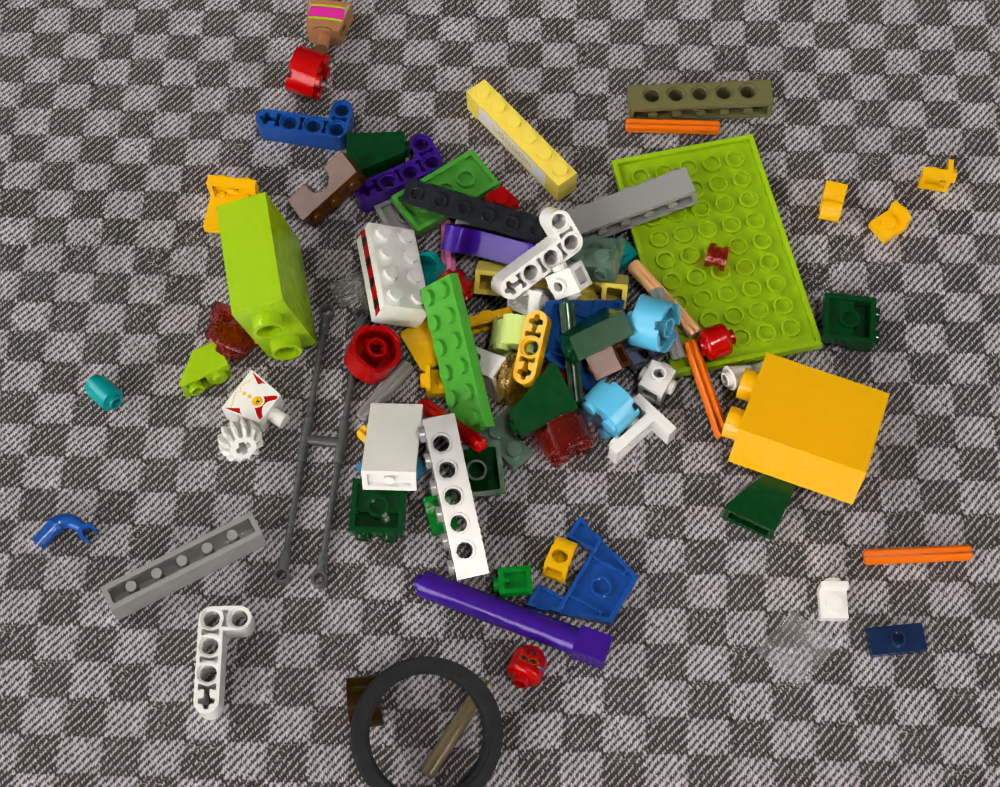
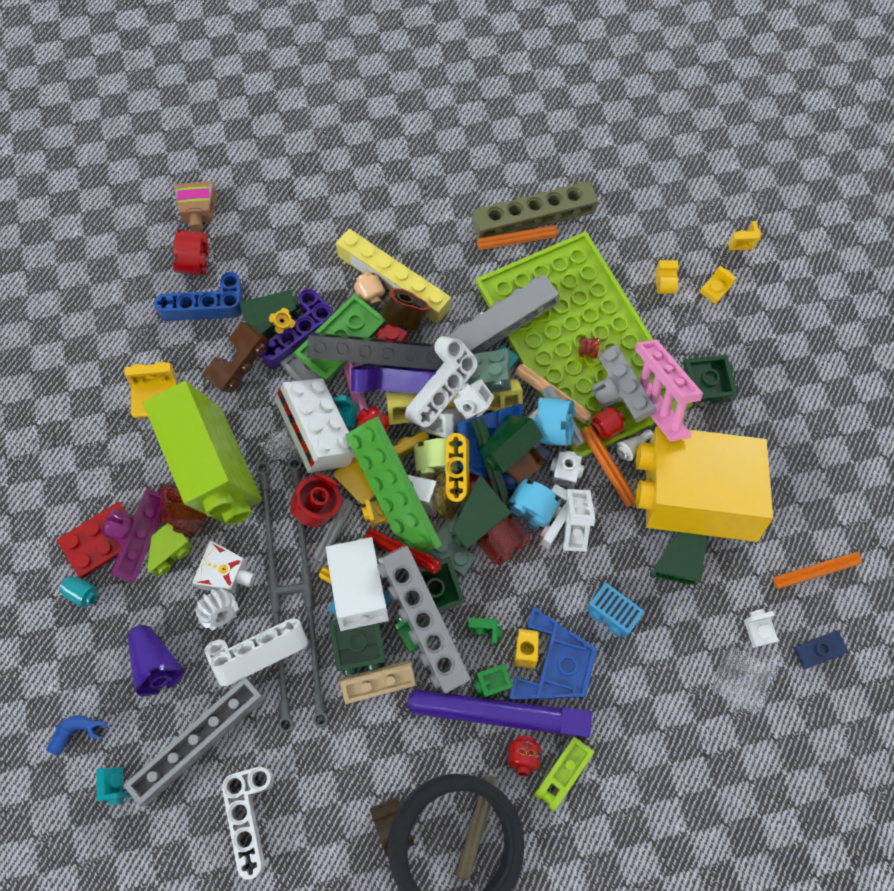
camera: 20 degrees left, 5 degrees up
none -> red plate [57,501,127,579]
none -> teal bracket [96,767,132,806]
none -> magenta plate [102,488,169,583]
none -> dark purple cone [128,625,183,697]
none -> white beam [204,619,308,686]
none -> yellow plate [269,308,295,334]
none -> tan tile [339,660,417,704]
none -> light nougat head [354,272,385,306]
none -> dark brown piece [382,288,429,331]
none -> green bracket [467,618,502,646]
none -> lime plate [533,737,594,811]
none -> white bracket [563,489,595,552]
none -> dark azure brick [586,582,645,638]
none -> light grey plate [592,344,657,423]
none -> bright pink fence [635,339,703,442]

